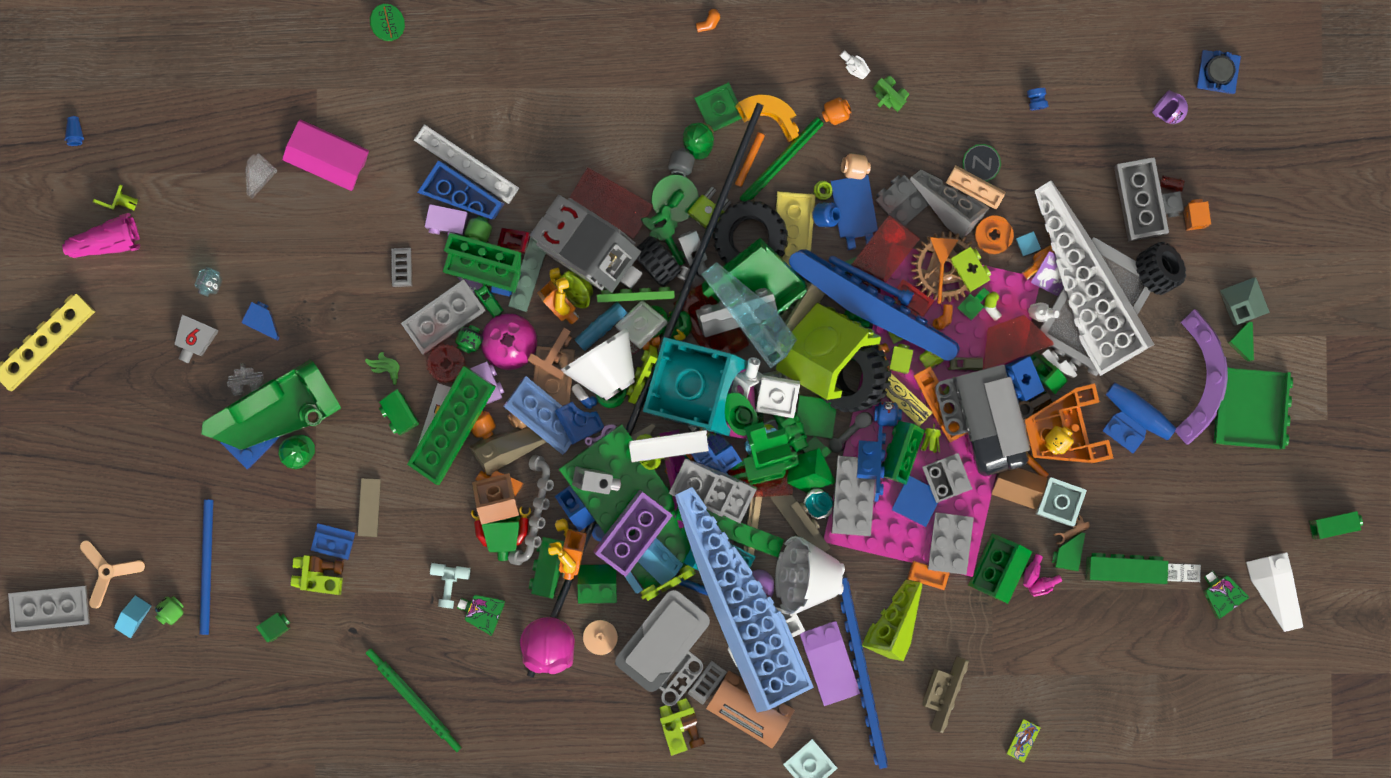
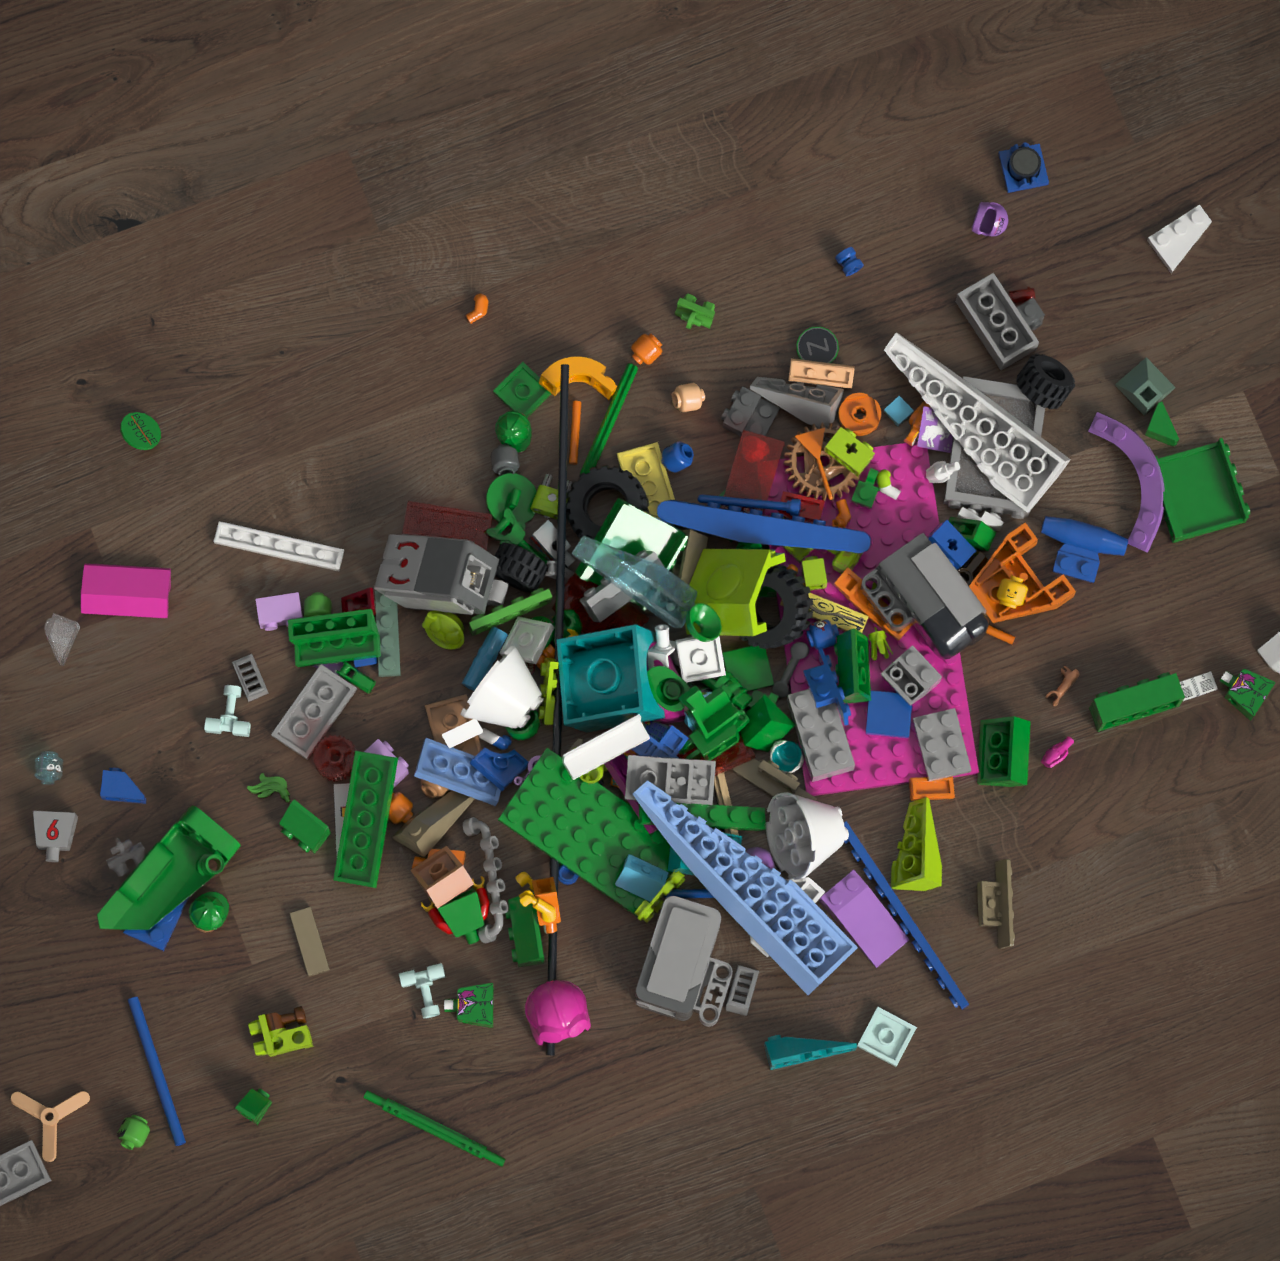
camera: 20 degrees left, 10 degrees down
medium azure slope [114,595,152,638] -> none
blue plate [311,523,355,560] -> none
blue wedge [417,161,505,219] -> none
green head [455,325,483,354] -> none
dark pink piece [481,313,537,370] -> none
nougat bracket [528,328,572,380] -> none
torso [537,268,579,324] -> none
blue brick [555,486,595,532] -> none
light grey torso [572,466,621,494] -> none
green slope [578,564,617,604] -> none
light nougat piece [583,620,618,655] -> none
medium lavender brick [593,490,673,577] -> none
medium azure tile [625,571,643,594] -> none
lime hips [660,699,705,756] -> none
nougat brick [706,671,795,748] -> none
lime plate [814,181,832,200] -> none
blue tile [830,175,878,250] -> none
white piece [840,50,870,79] -> none
olive bar [948,357,983,371] -> none
clear red wing [983,315,1054,369] -> none
medium nougat piece [992,468,1048,510] -> none
tile [1006,719,1041,762] -> none
dark pink piece [1023,554,1043,588] -> none
light aqua brick [1035,477,1087,527] -> none
green slope [1051,533,1085,571] -> none
orange brick [1184,199,1211,231] -> none
none -> light aqua bar [205,685,251,737]
none -> white sticker [442,719,483,748]
none -> green piece [686,603,722,642]
none -> teal wedge [764,1035,857,1070]
none -> white wing [1147,205,1212,274]

